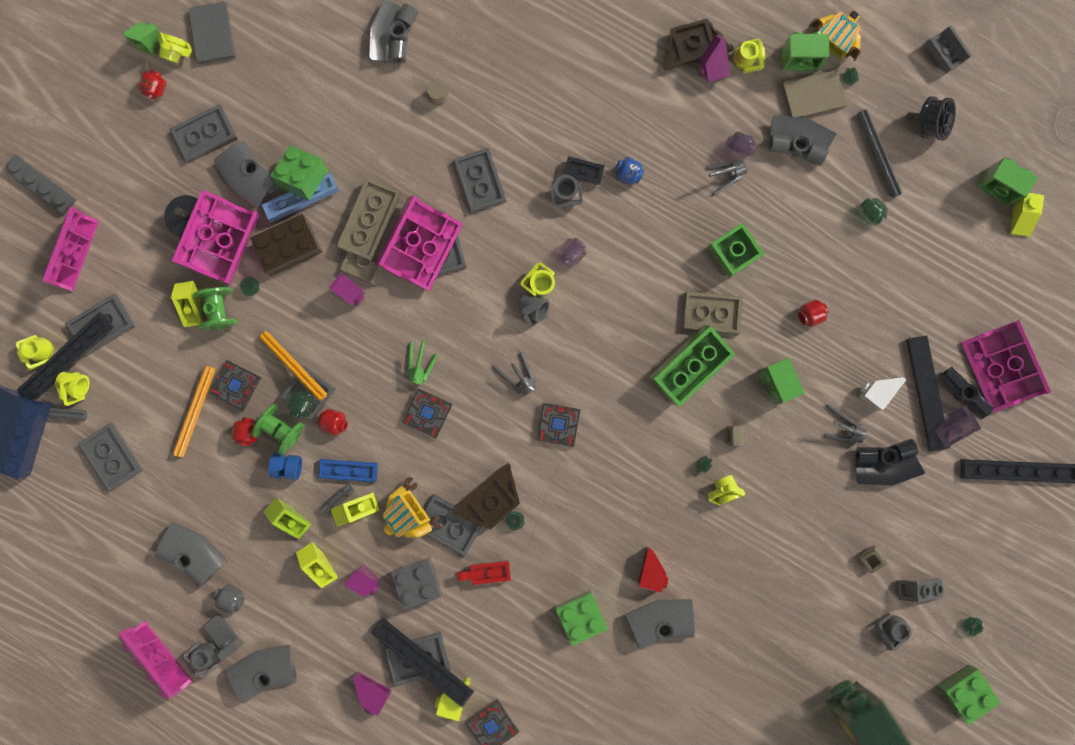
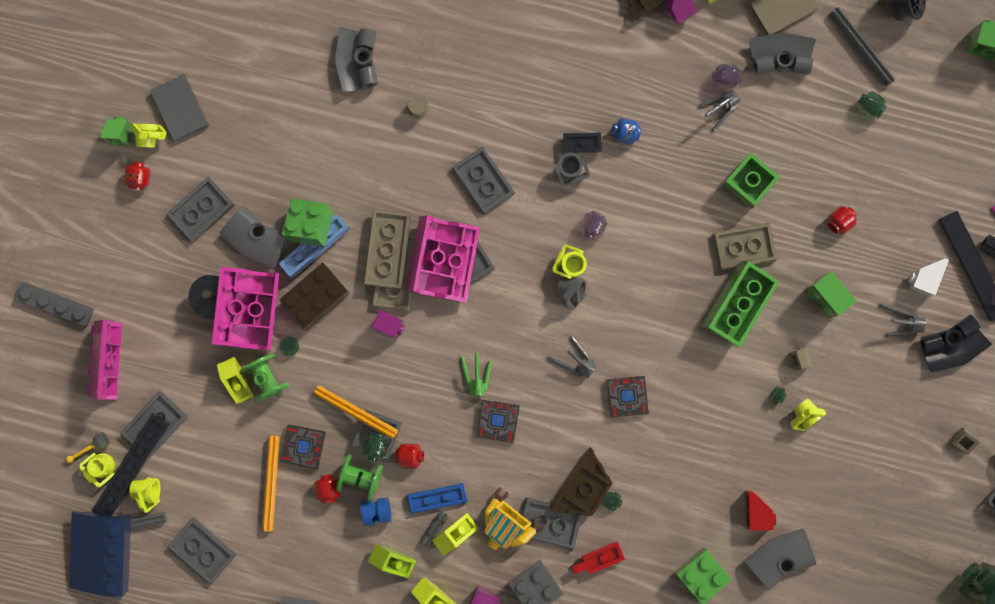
camera: 15 degrees left, 0 degrees up
none -> hinge [66,432,110,463]

